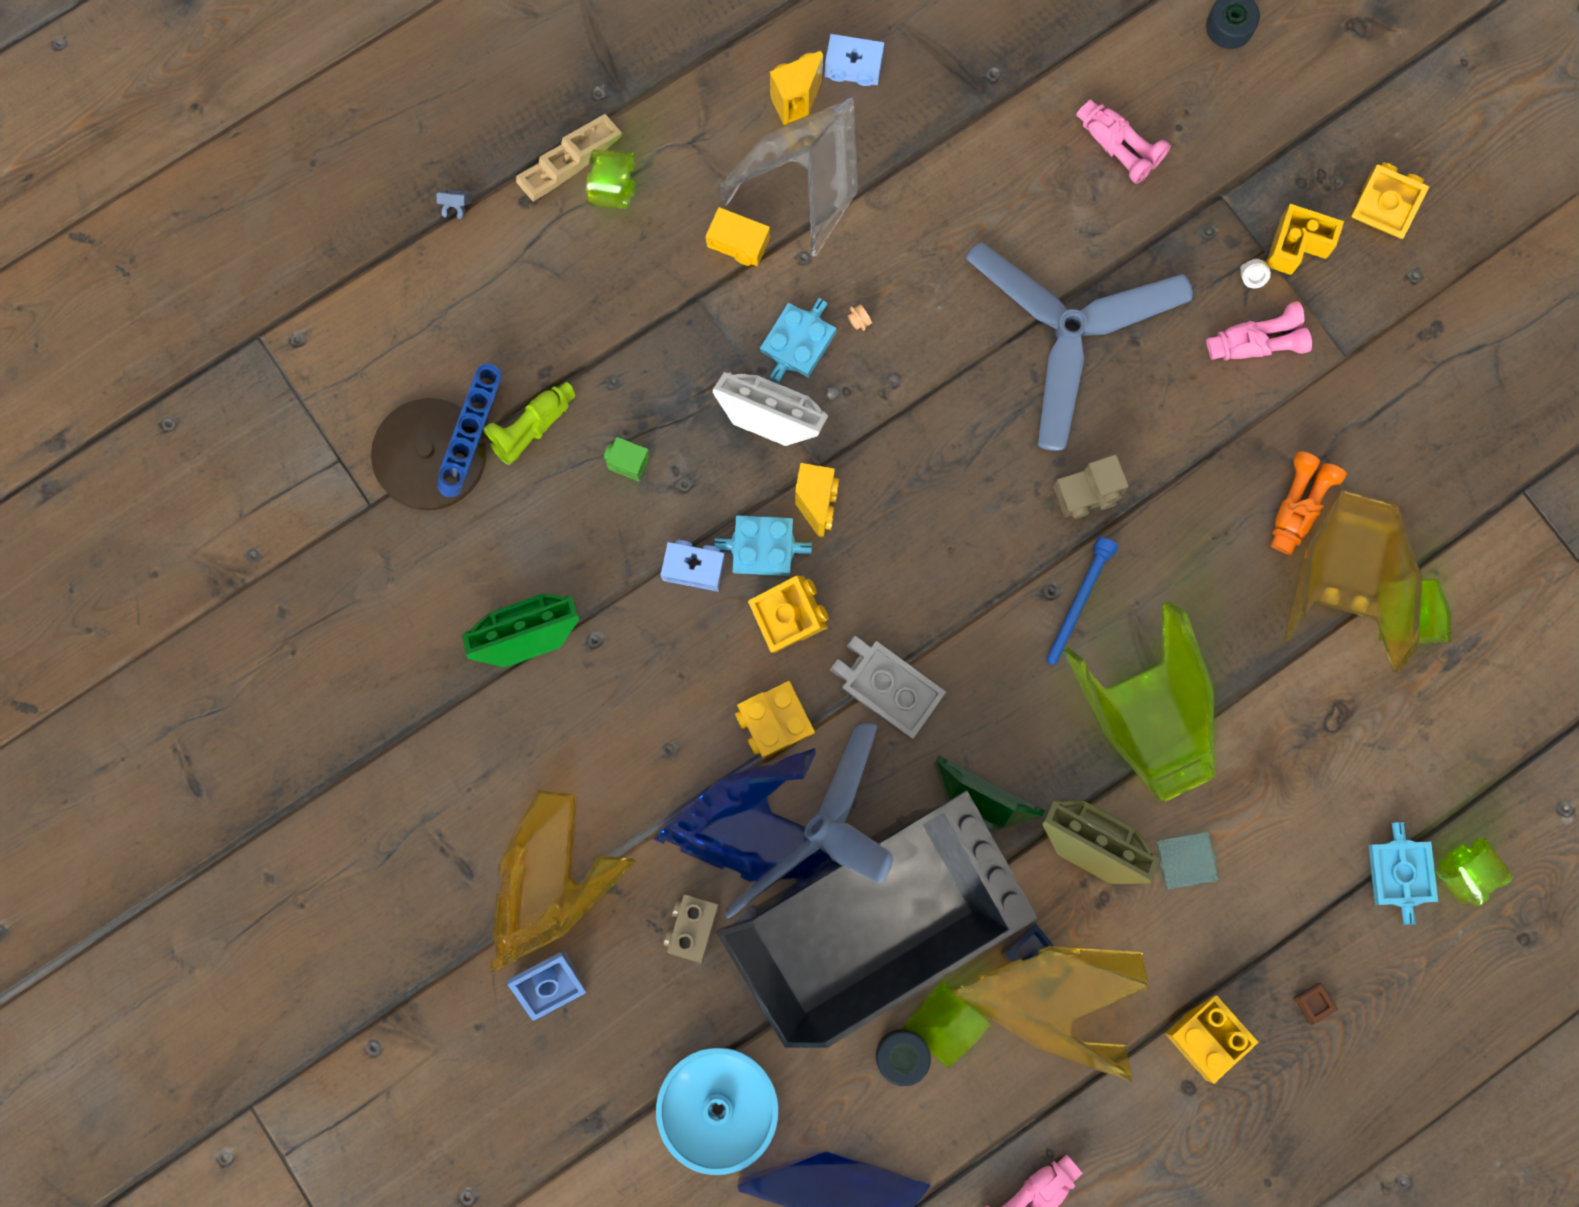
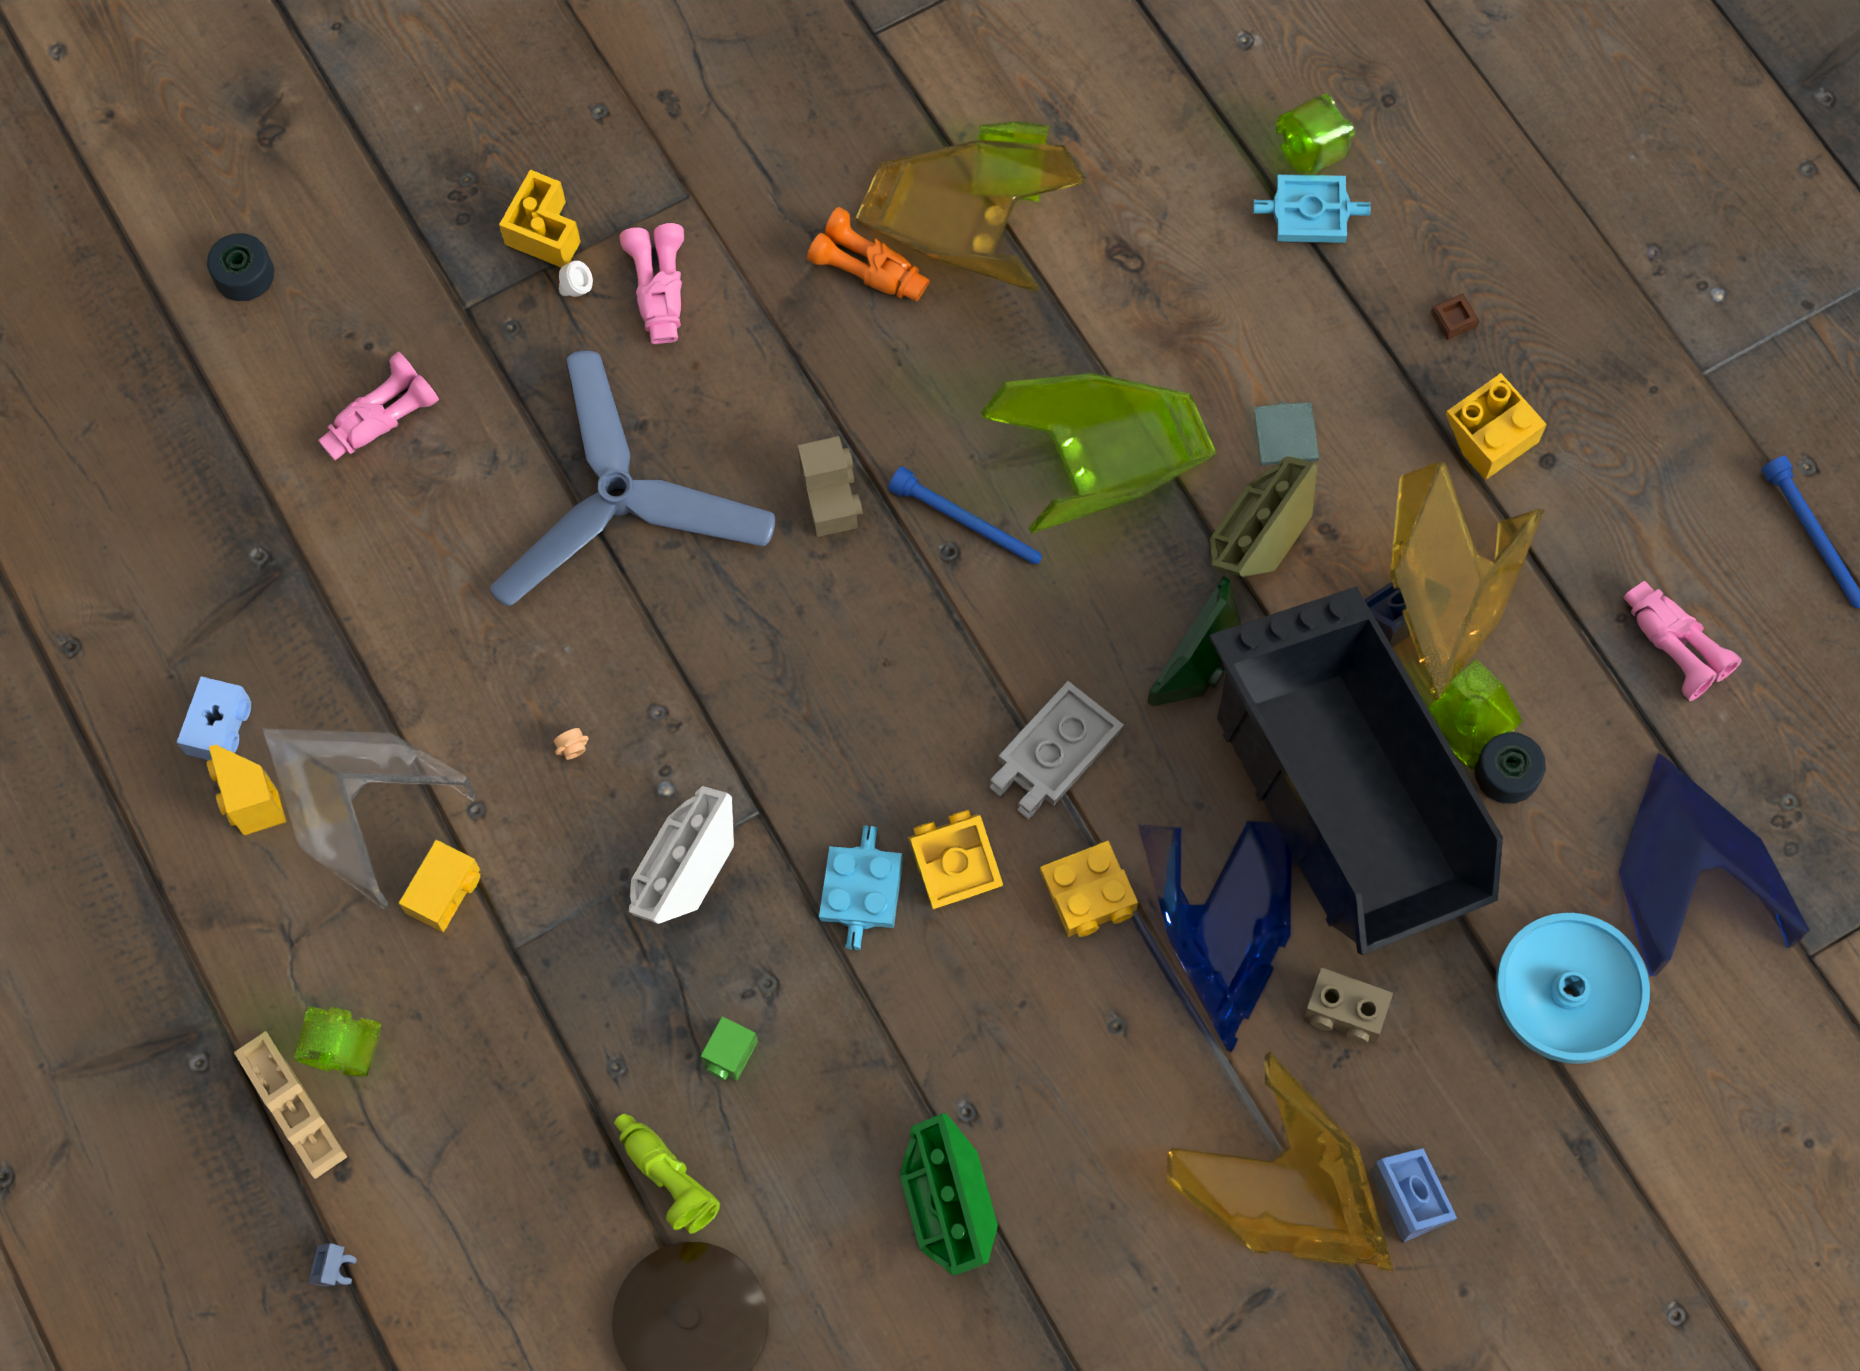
camera: 85 degrees left, 10 degrees down
blue beam [437,364,501,497] -> none
light blue brick [661,540,725,592] -> none
sand blue piece [726,723,893,918] -> none
medium azure plate [760,298,837,383] -> none
yellow slope [795,463,839,537] -> none
yellow plate [1350,162,1430,239] -> none

